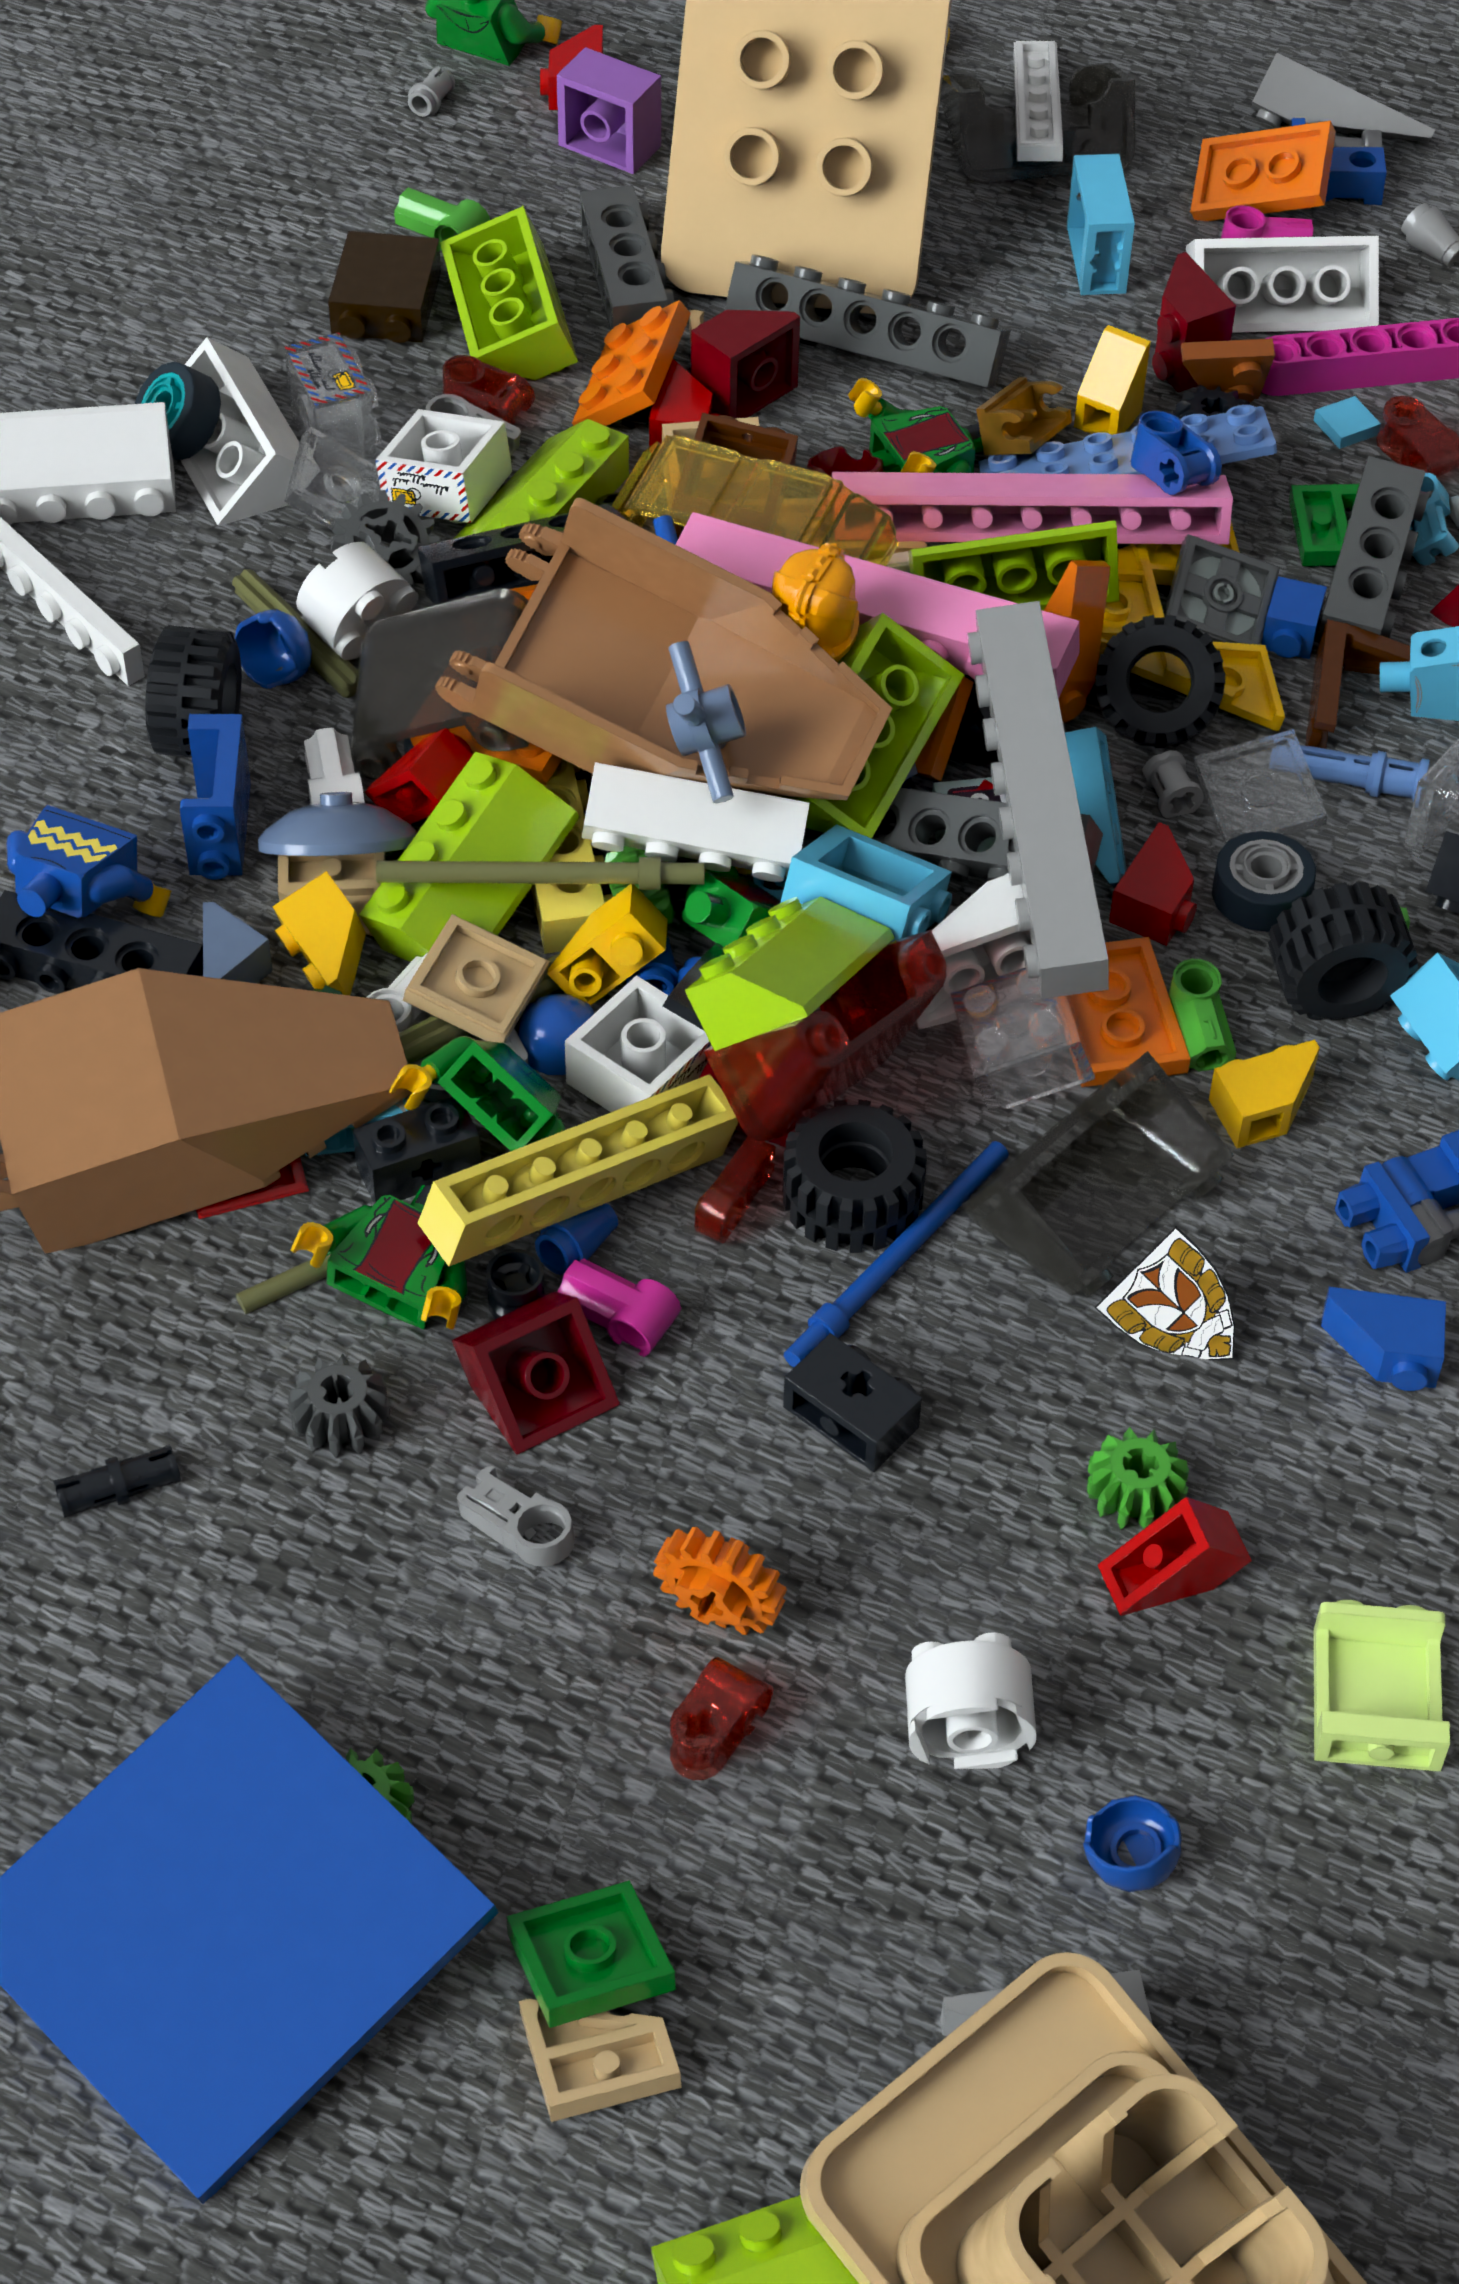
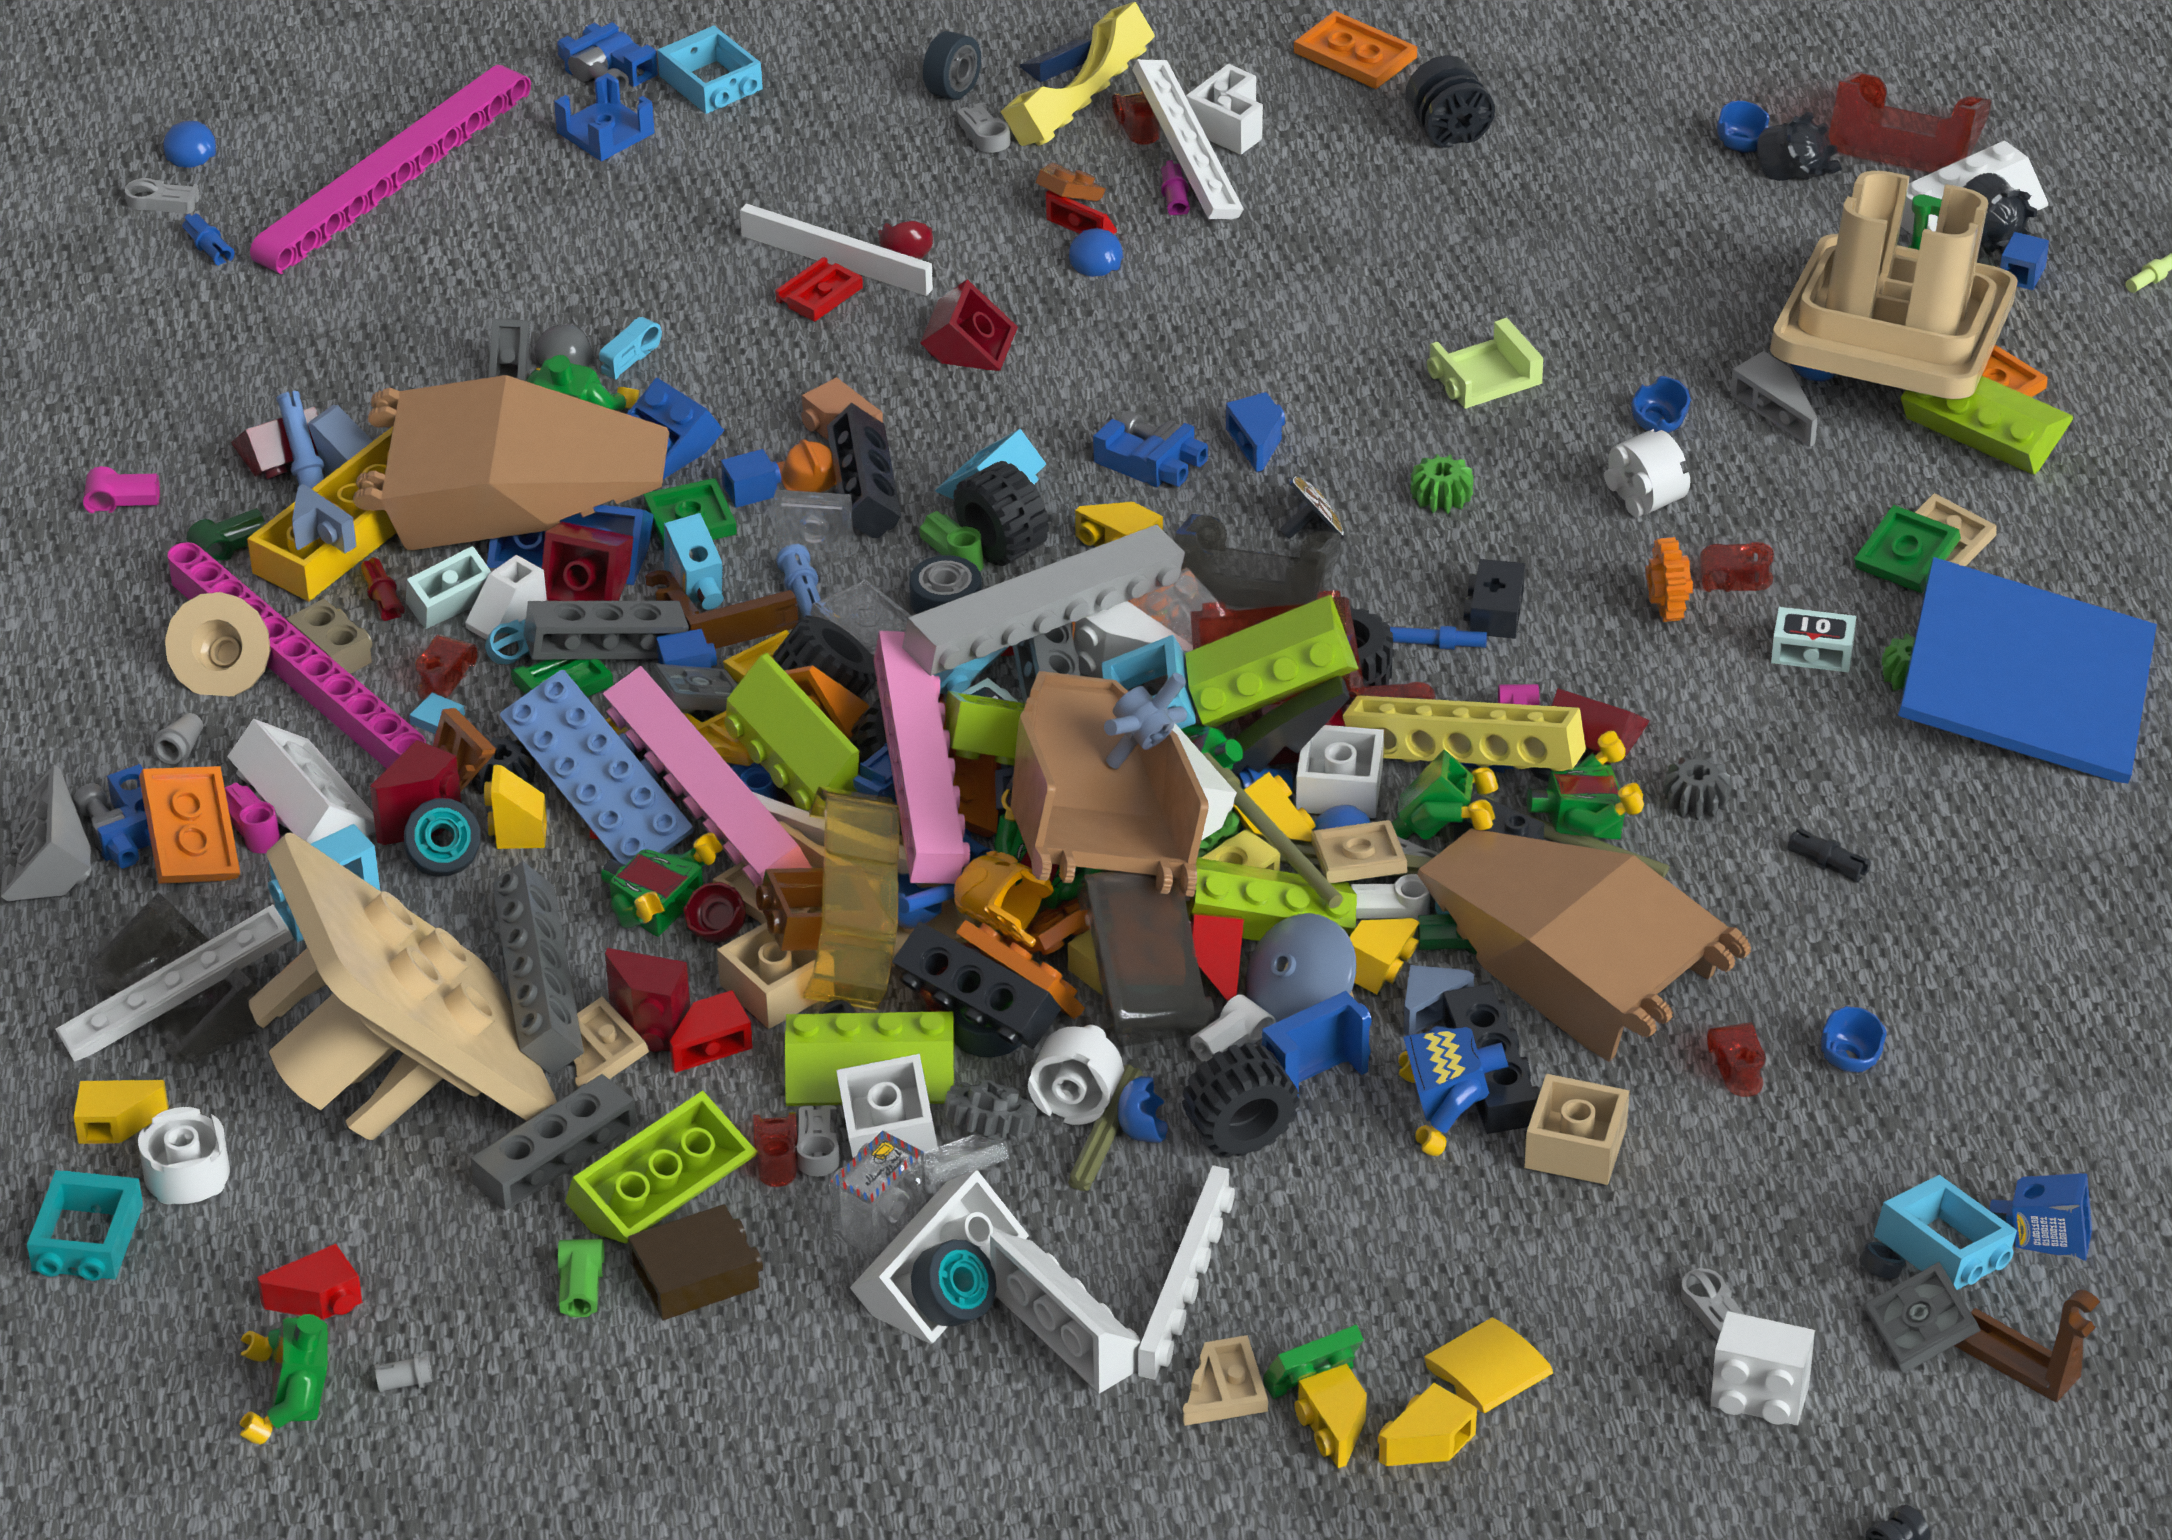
camera: 120 degrees left, 10 degrees down
light grey piece [457,1466,575,1567] -> none
medium lavender brick [557,47,661,174] -> none
orange plate [572,300,691,426] -> none
light orange helmet [771,542,859,663] -> none
pearl gold hinge [976,377,1072,455] -> none
red slope [1098,1497,1252,1616] -> none
blue piece [1130,411,1222,495] -> none
none -> wheel [404,798,481,876]
none -> light aqua brick [1771,607,1856,672]

